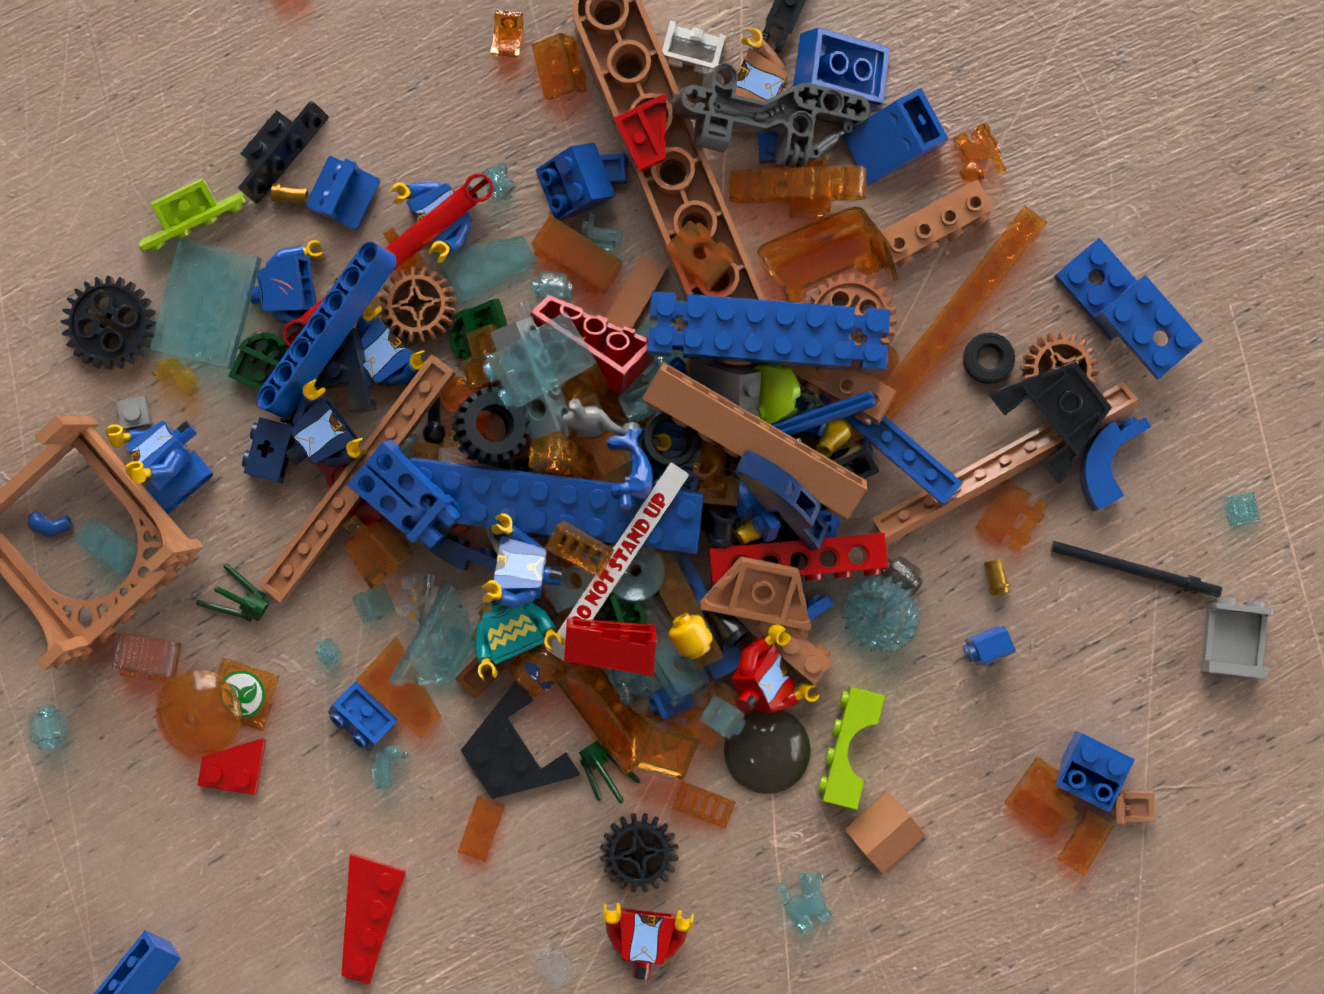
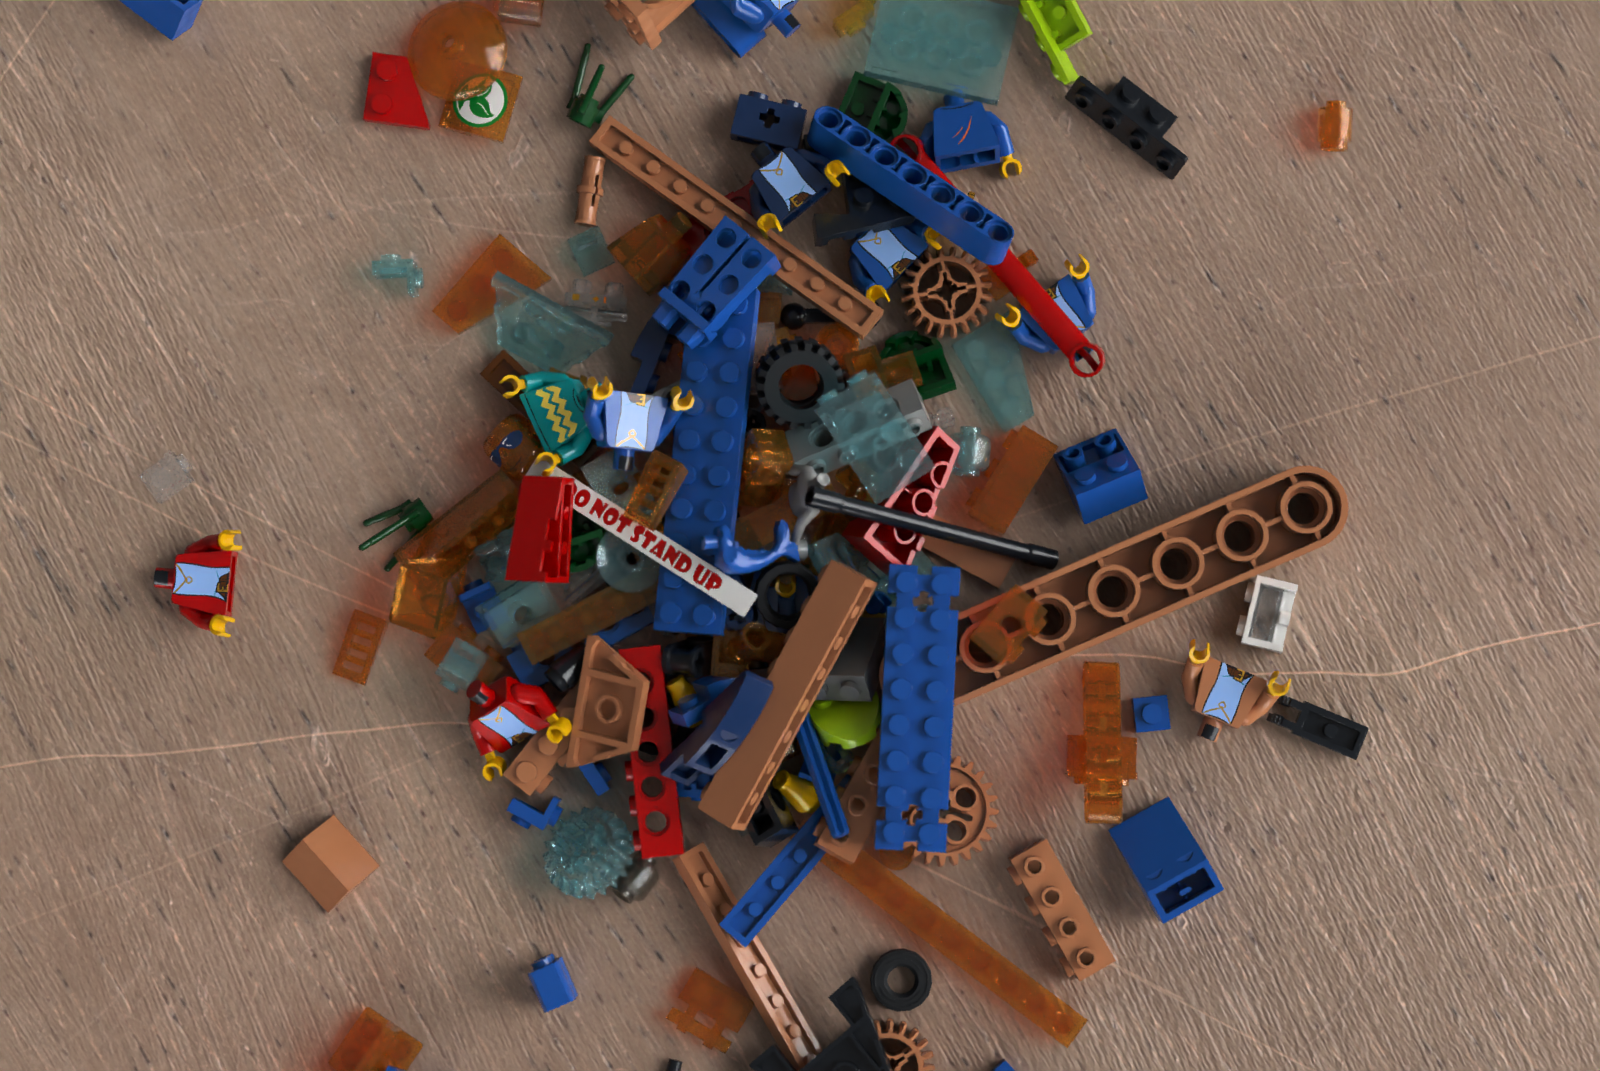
camera: 90 degrees right, 0 degrees up
pearl gold pin [271,182,308,206] -> none
blue bracket [305,156,381,230] -> none
clear light blue plate [315,638,342,665] -> none
blue bracket [328,681,398,751] -> none
red wing [341,853,406,984] -> none
clear orange plate [458,796,505,862] -> none
black wing [461,679,581,799] -> none
clear light blue wheel [481,164,515,198] -> none
clear orange bracket [491,10,524,58] -> none
clear orange bracket [531,33,587,100] -> none
clear light blue bracket [582,210,623,250] -> none
blue tile [600,153,627,184] -> none
black gear [600,813,679,893] -> none
red wing [613,93,666,173] -> none
yellow head [669,613,713,659] -> none
dark grey beam [672,63,870,170] -> none
clear smoke dish [724,710,811,794] -> none
clear orange windscreen [757,206,899,303] -> none
clear light blue animal [776,871,834,934] -> none
blue slope [793,27,890,105] -> none
lime arch [817,686,885,810] -> none
clear orange animal [952,122,1006,184] -> none
pearl gold pin [984,559,1011,597] -> none
none -> blue bracket [507,796,563,830]
none -> nougat pin [574,155,606,227]
none -> black piece [805,486,1059,570]

